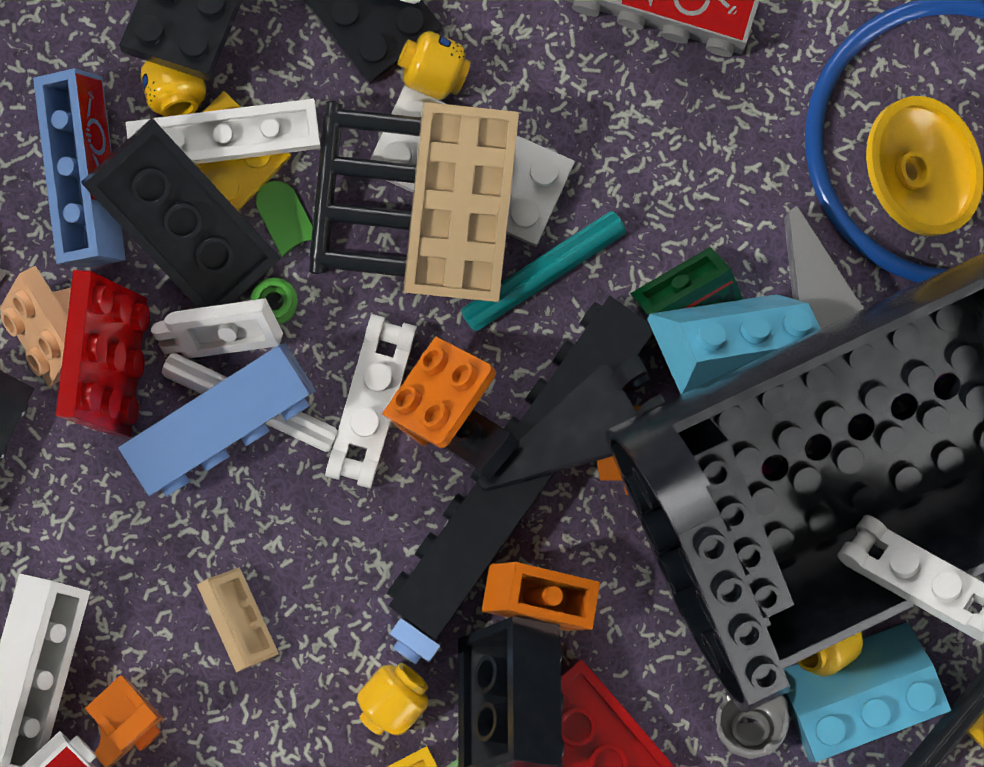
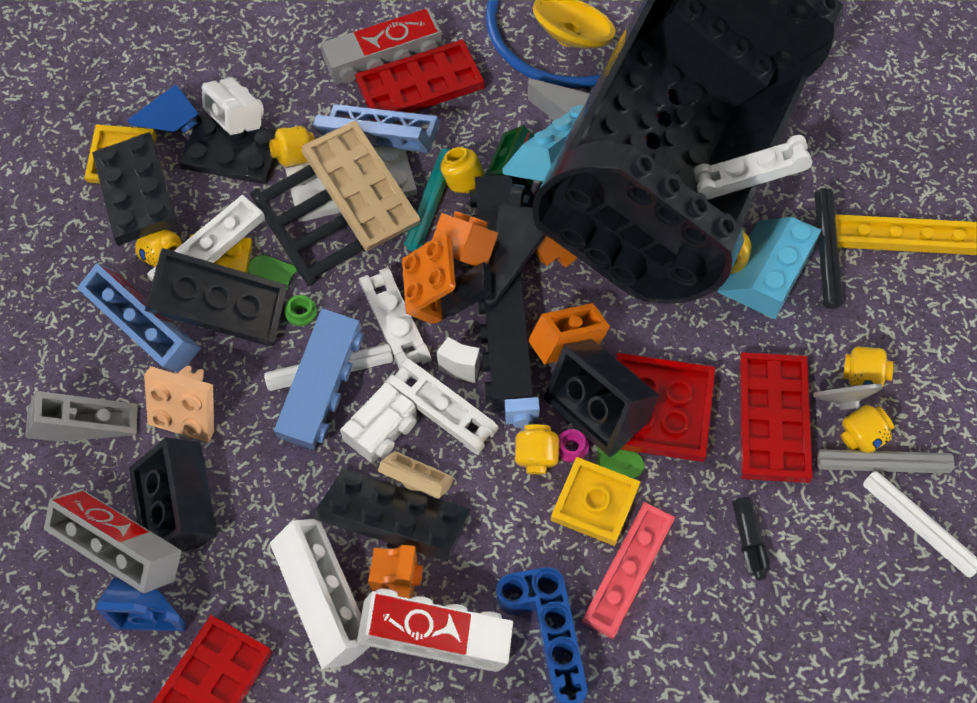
camera: 30 degrees left, 20 degrees down
red plate [56,270,150,437] -> none
white hinge [151,298,283,359] -> none
light grey hair [715,695,790,759] -> none
none -> medium blue fence [313,104,440,153]
none -> black plate [315,469,471,562]
none -> white brick [340,383,417,464]
none -> red plate [355,39,484,122]
none -> white plate [384,358,499,455]
none -> orange brick [433,211,498,266]
none -> white piece [437,337,480,383]
none -> yellow head [440,147,484,193]
none -> dark pink plate [559,429,589,463]

